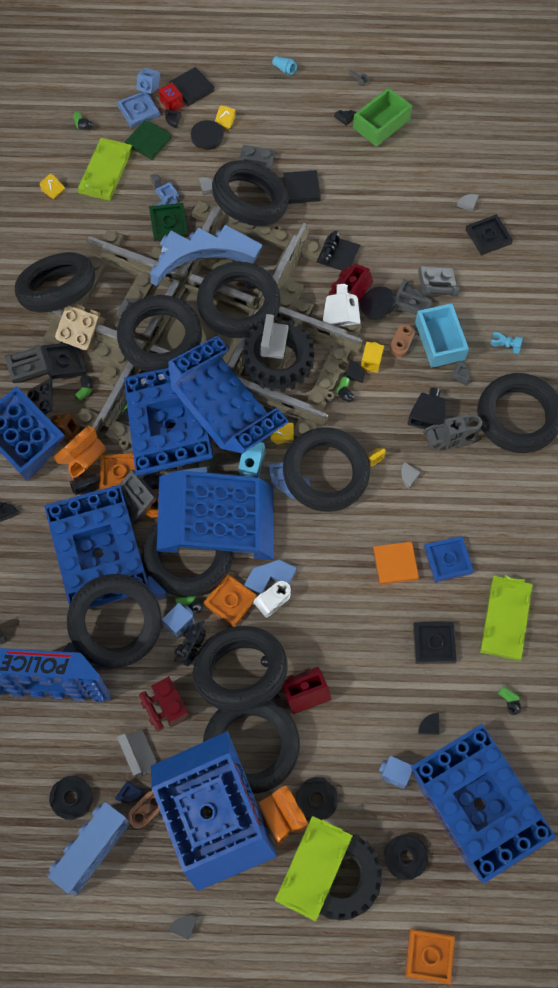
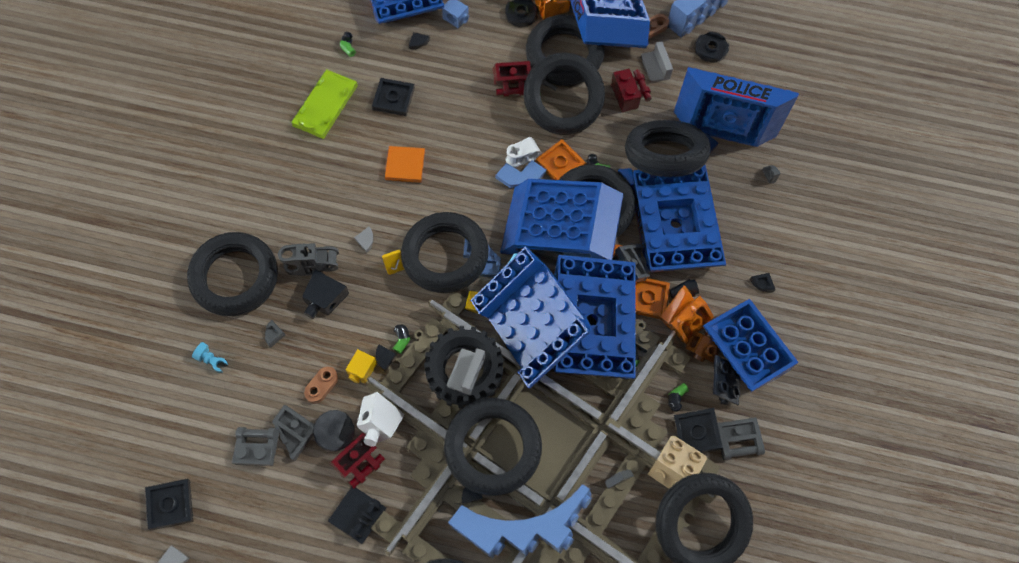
camera: 170 degrees left, 0 degrees up
dark blue tile [115,780,145,803] -> none
black tyre [117,295,202,372] -> none
medium blue brick [162,603,194,639] -> none
black hinge [174,621,206,667] -> none
medium azure piece [415,304,469,368] -> none
blue tile [424,536,474,583] -> none

